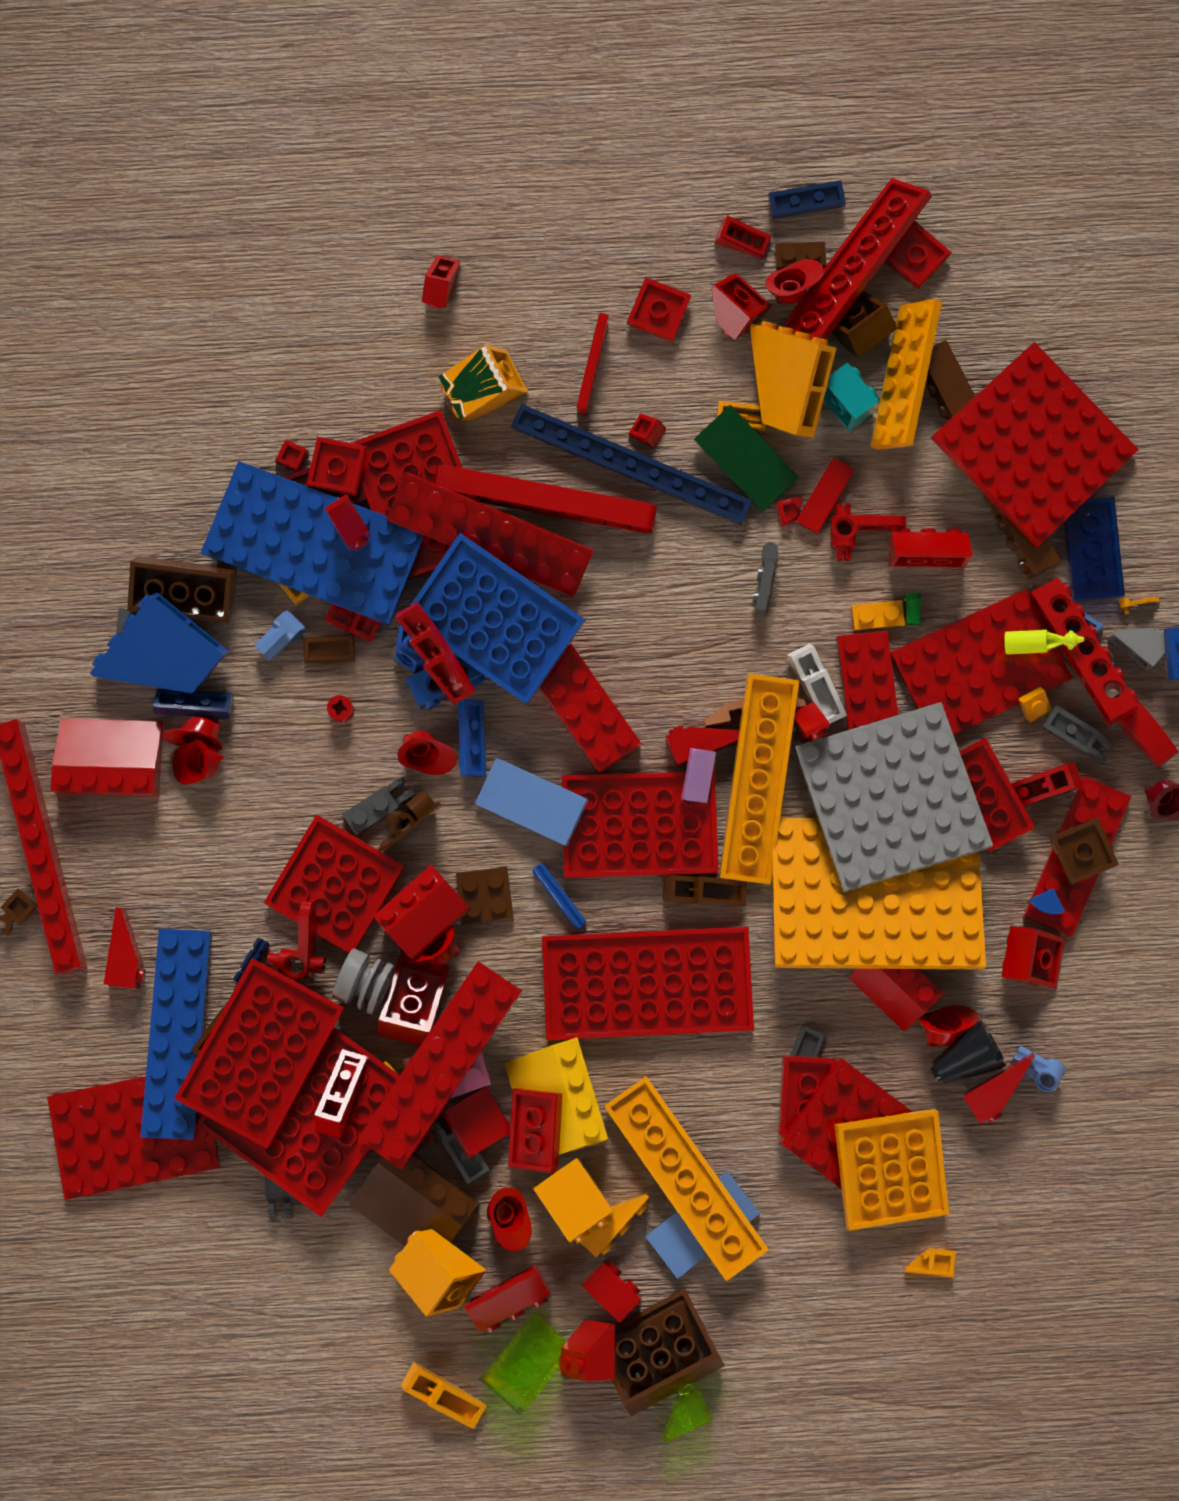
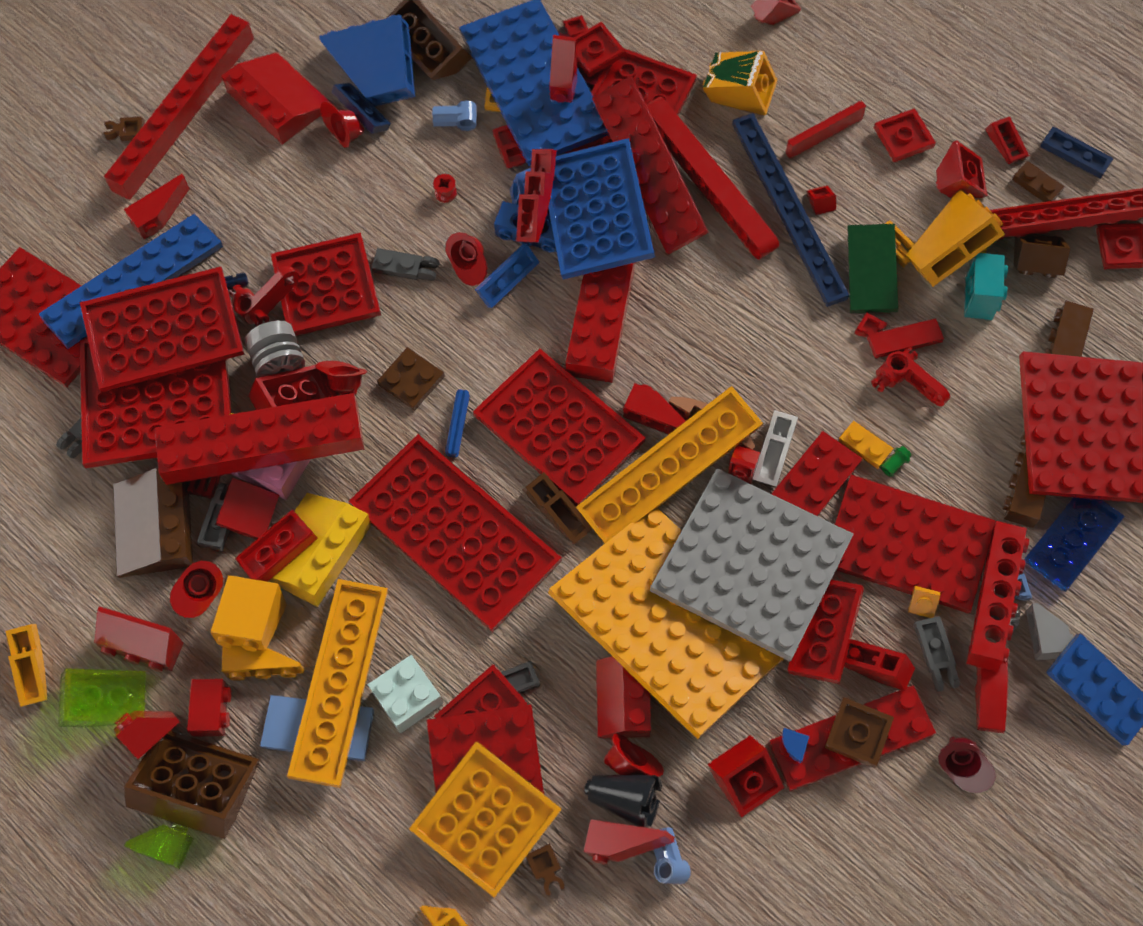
camera: 45 degrees right, 15 degrees down
red piece [173,740,224,785] -> none
reddish brown tile [303,635,356,664] -> none
red slope [314,1049,367,1138] -> none
red slope [373,865,471,961] -> none
reddish brown panel [378,790,441,852] -> none
light orange slope [389,1229,486,1317] -> none
medium blue tile [475,758,588,846] -> none
lavender slope [682,748,716,803] -> none
dark grey hinge [752,541,778,616] -> none
red piece [765,259,824,304] -> none
light orange plate [870,299,942,450] -> none
red slope [889,528,972,568] -> none
neon yellow wheel [1005,630,1084,655] -> none
light orange piece [1118,597,1160,615] -> none
none -> light aqua brick [368,655,443,734]
none -> reddish brown plate [526,843,565,897]

